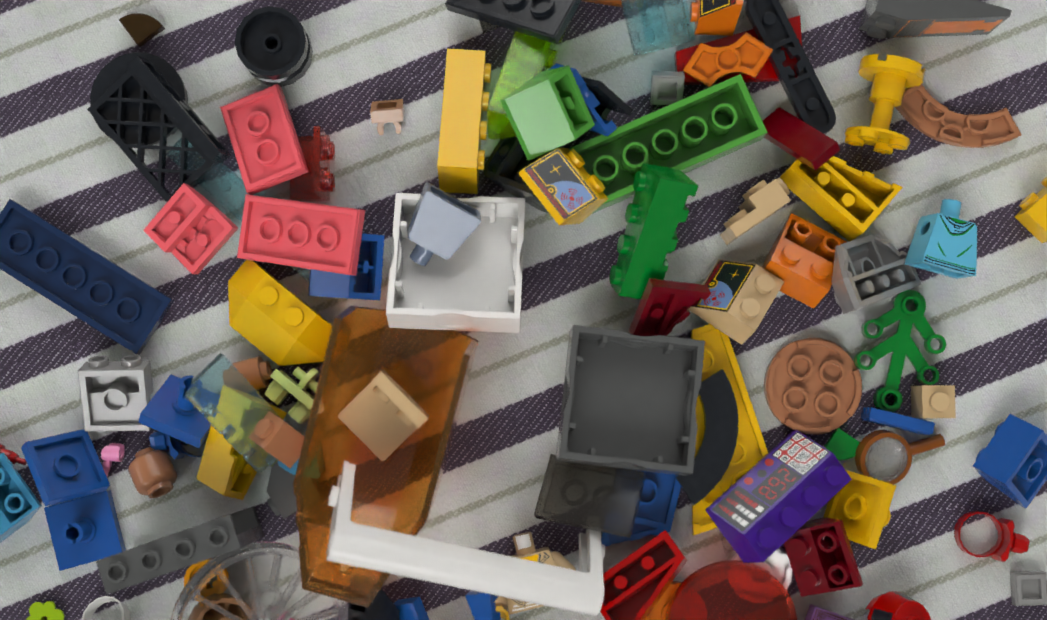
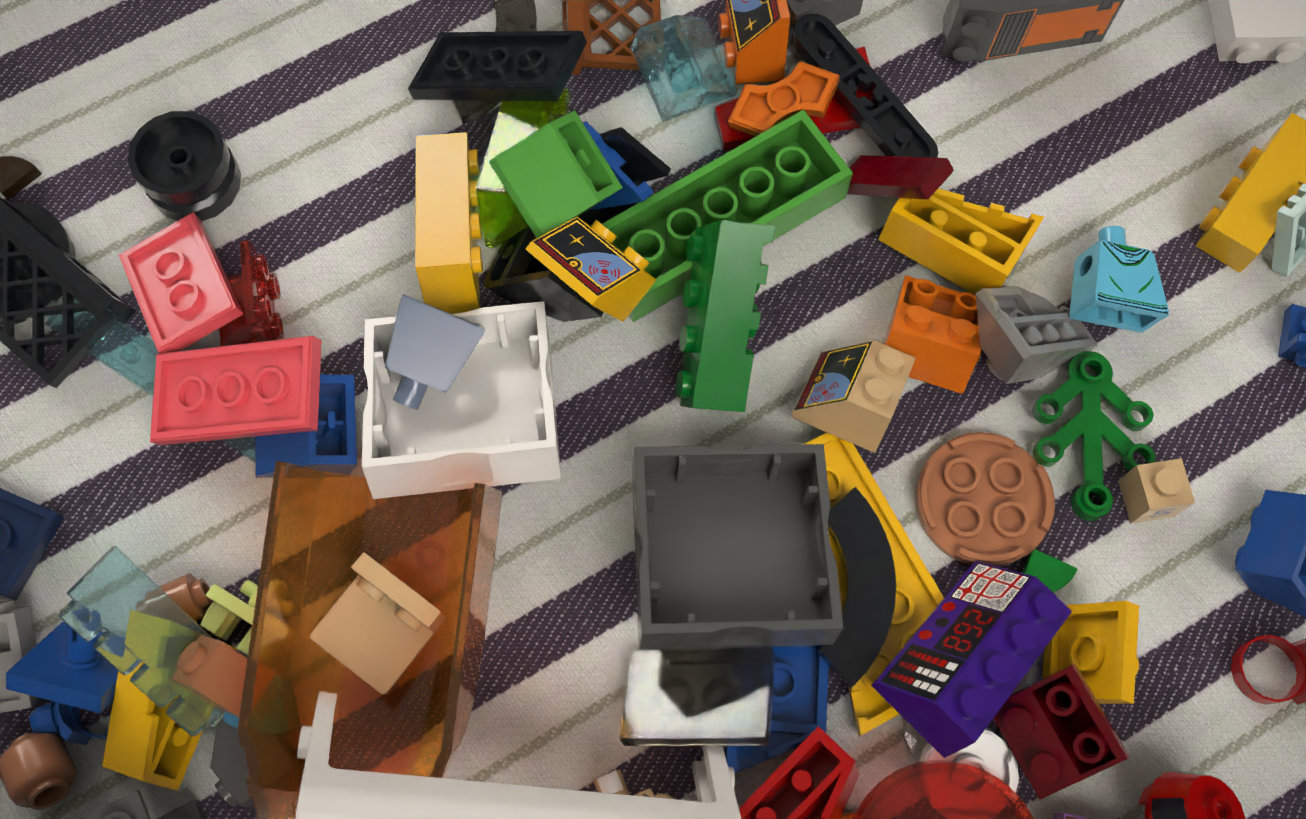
camera: 10 degrees left, 15 degrees down
coral slope [144,183,238,274] -> none
yellow wedge [228,259,347,366] -> none
tile [370,99,405,135] -> none
dark red wing [629,278,711,337] -> none
light grey tile [650,71,685,105] -> none
tan plate [720,178,791,245] -> none
yellow piece [845,54,926,154] -> none
piece [855,430,945,485] -> none
blue tile [861,407,935,435] -> none
nougat tile [895,84,1022,148] -> none

